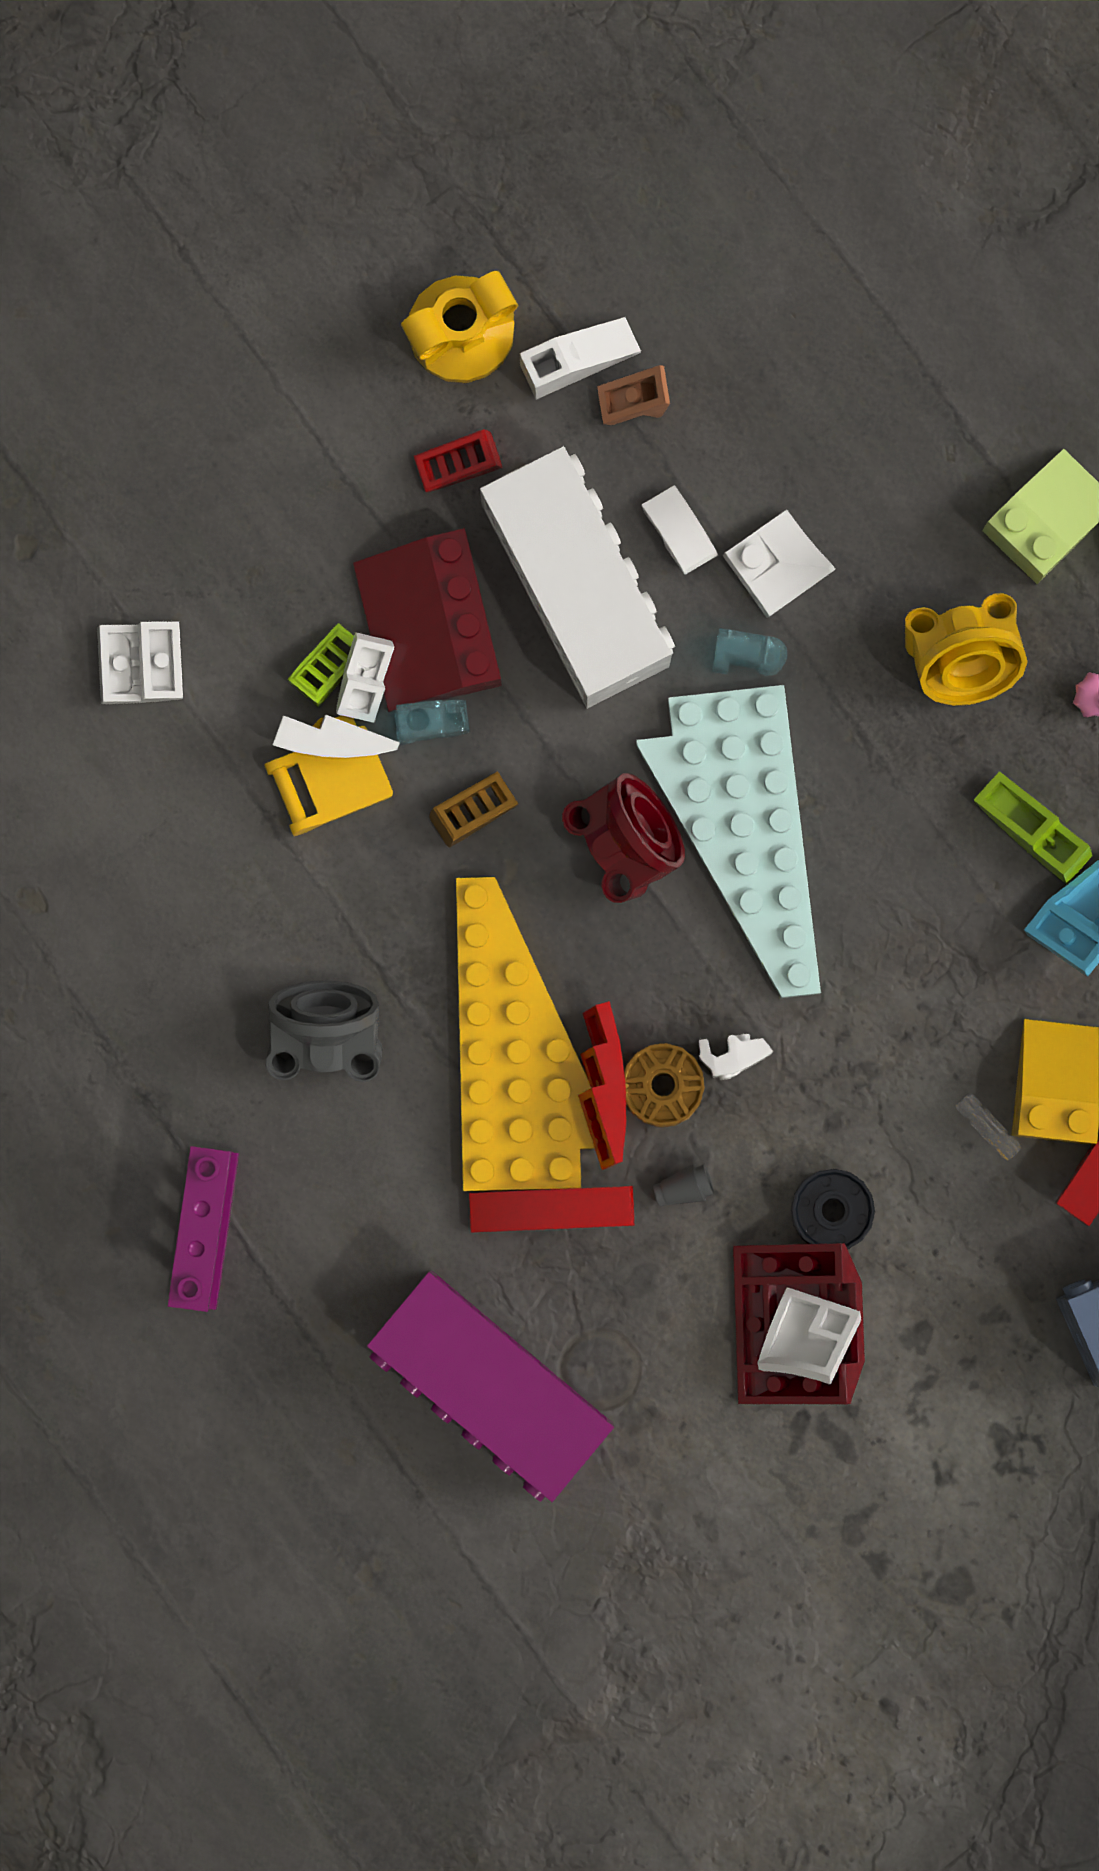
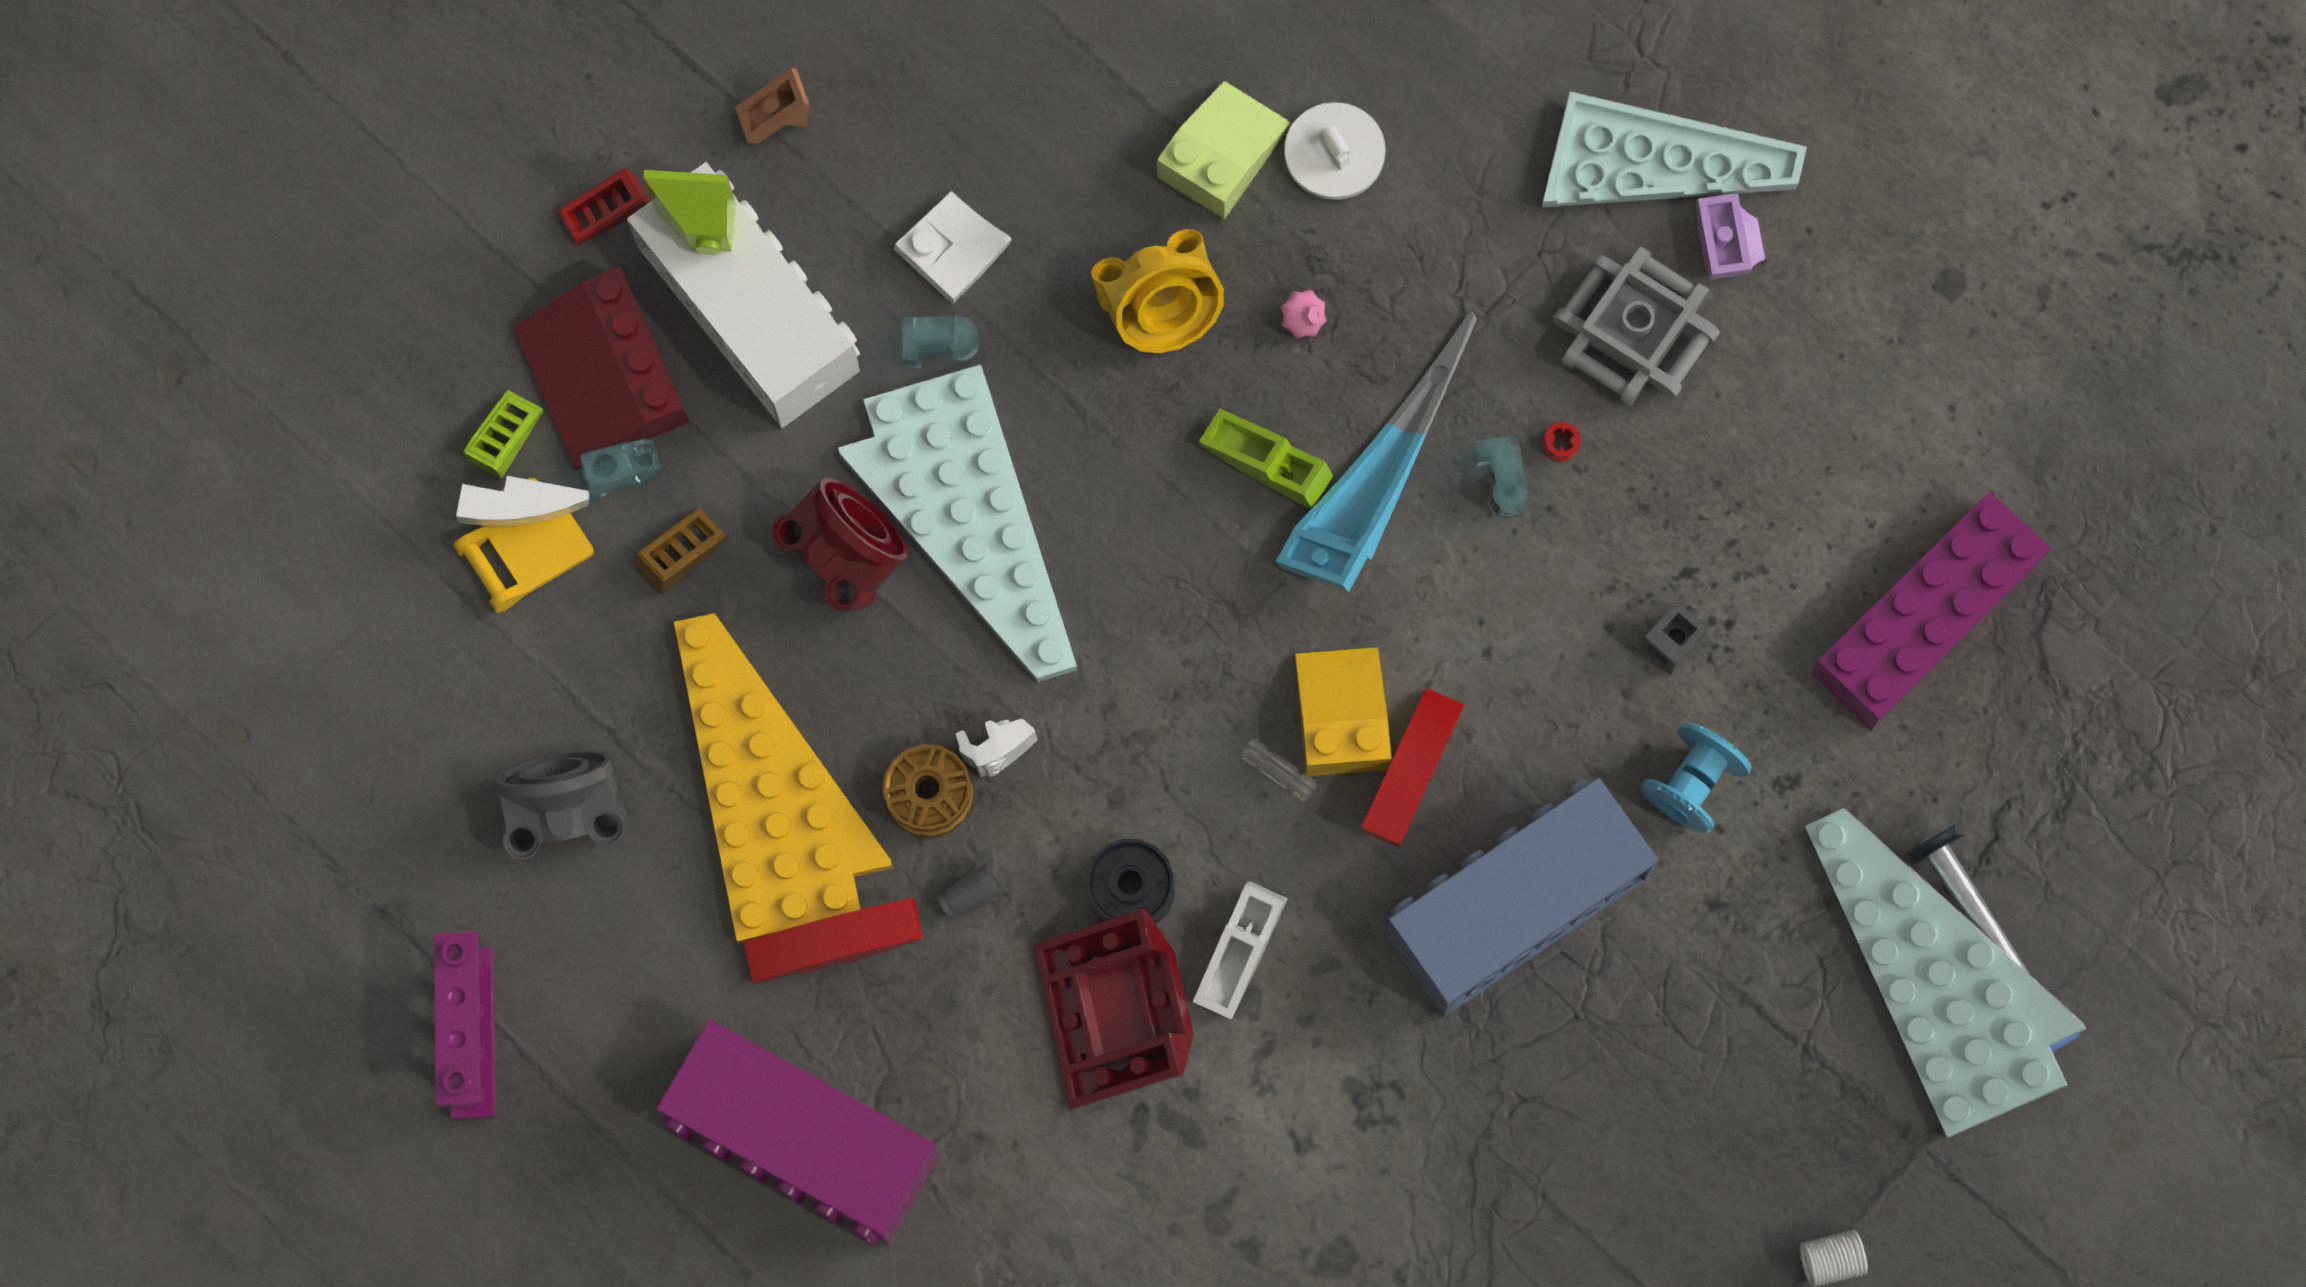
camera: 10 degrees left, 10 degrees down
white slope [97,622,183,704] -> none
white slope [336,632,394,723] -> none
yellow piece [401,271,518,383] -> none
white slope [520,317,641,400] -> none
red slope [578,1001,626,1170] -> none
white slope [642,485,718,575] -> none
white plate [758,1287,861,1384] -> none
none -> lime slope [643,170,736,255]
none -> white slope [1193,881,1288,1019]

